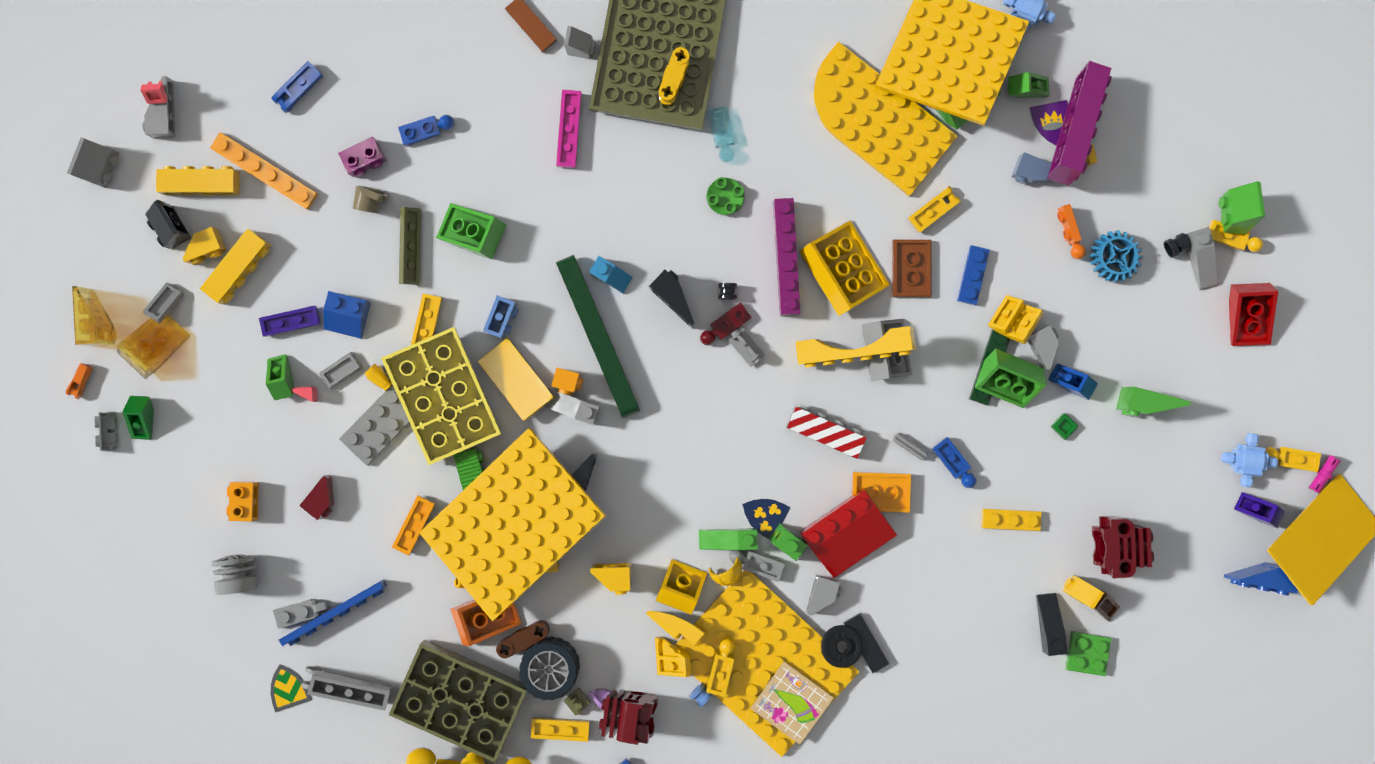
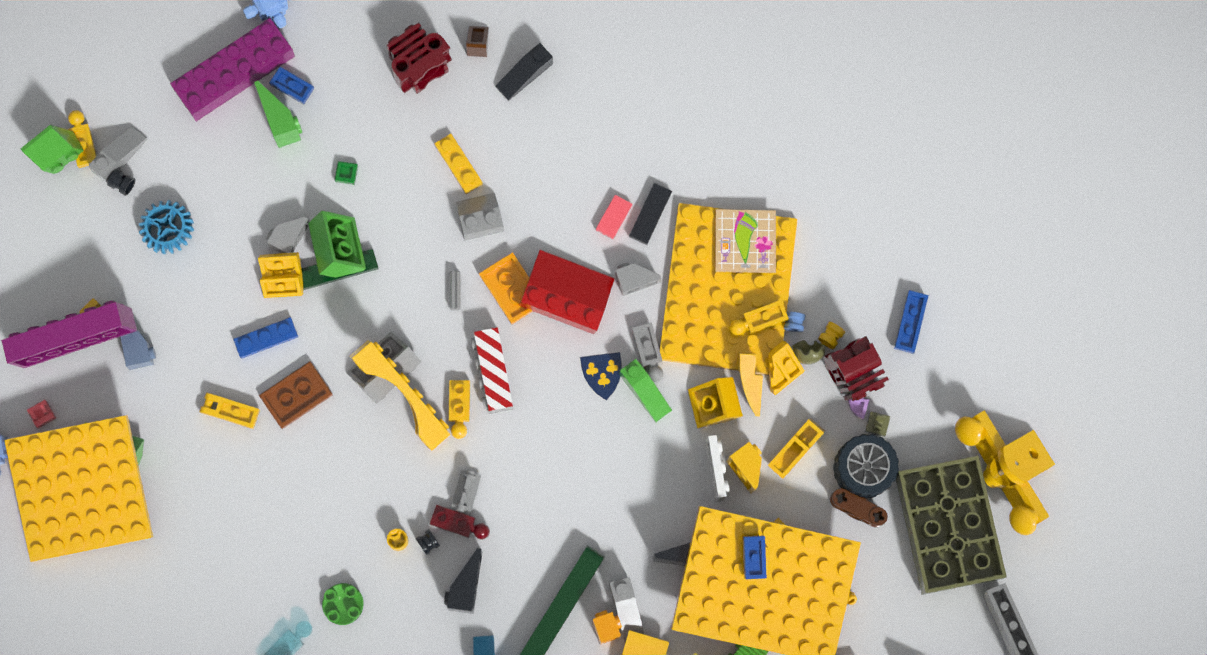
camera: 130 degrees left, 10 degrees down
orange slope [450,600,522,646] -> none
yellow plate [530,717,590,742] -> none
yellow helmet [708,557,742,586] -> none
bright green torso [769,523,808,561] -> none
magenta brick [773,198,800,316] -> none
yellow slope [799,221,890,316] -> none
yellow plate [813,42,957,196] -> none
black wheel [821,625,863,668] -> none
blue plate [931,437,977,488] -> none
bright green slope [1008,72,1050,98] -> none
dark purple sticker [1029,100,1068,146] -> none
blue slope [1048,363,1098,400] -> none
orange plate [1057,204,1086,259] -> none
yellow slope [1063,575,1104,609] -> none
bright green plate [1065,631,1111,676] -> none
red slope [1229,283,1278,346] -> none
none -> coral tile [27,400,56,428]
none -> magenta brick [170,18,295,122]
none -> blue plate [269,67,314,105]
none -> yellow wheel [387,529,409,551]
none -> yellow plate [449,380,470,439]
none -> light grey slope [456,193,504,241]
none -> coral tile [596,195,633,239]
none -> white plate [705,435,729,502]
none -> blue plate [743,535,767,579]
none -> yellow slope [768,418,825,479]
none -> olive hair [792,340,825,365]
none -> yellow wheel [818,321,846,349]

